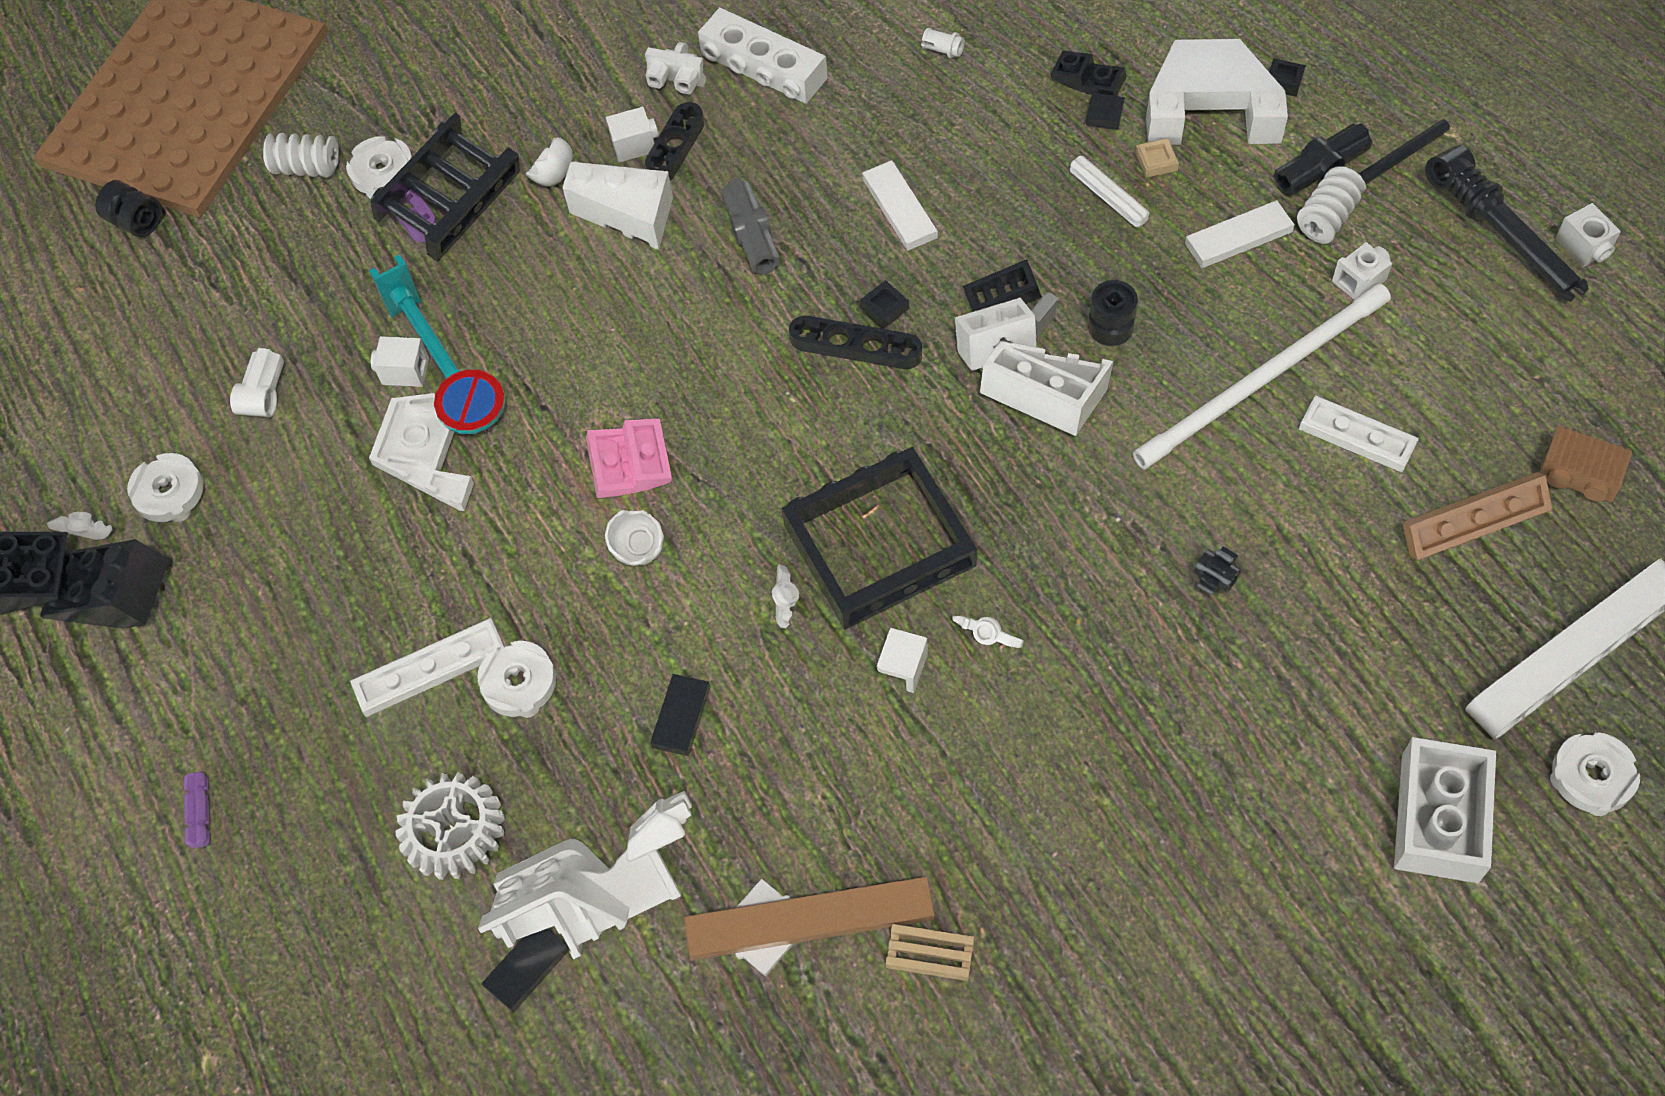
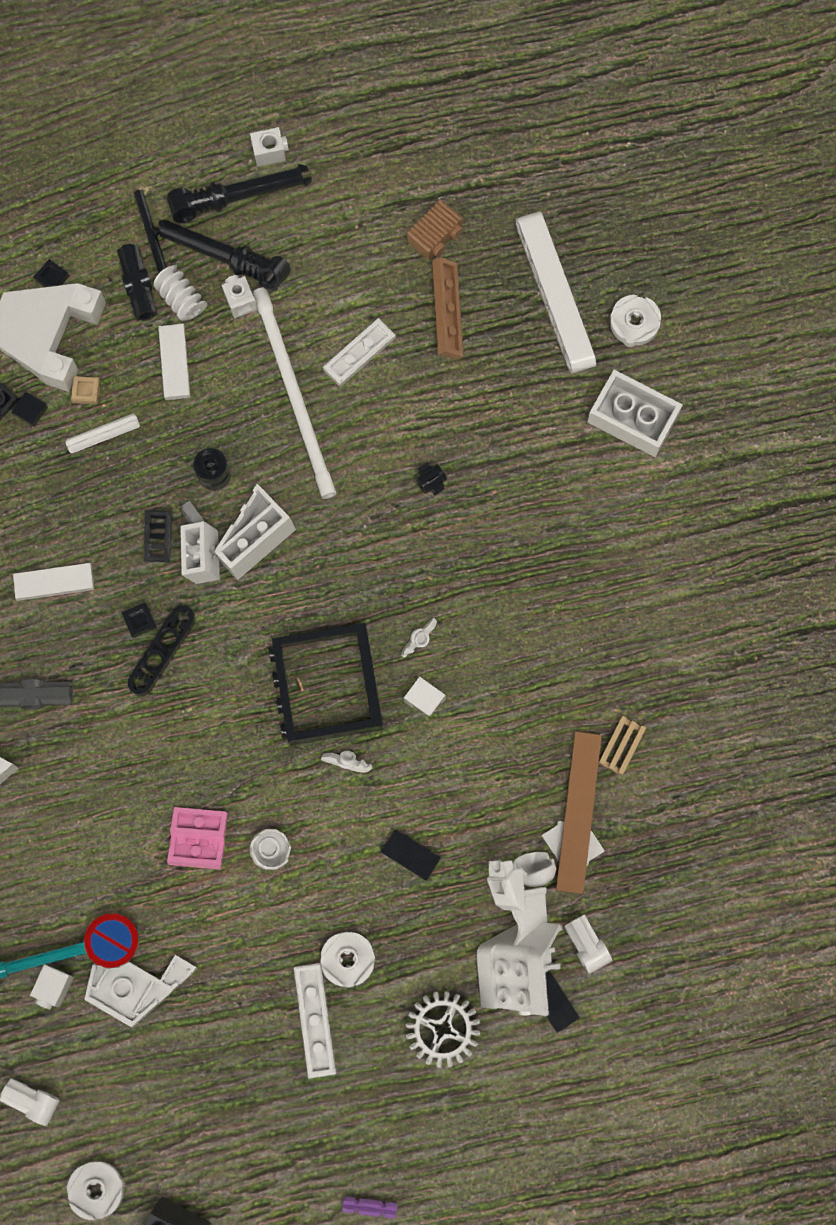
camera: 75 degrees left, 15 degrees up
none -> black piece [152,220,291,291]
none -> white hair [513,852,556,888]
none -> white piece [564,915,613,974]

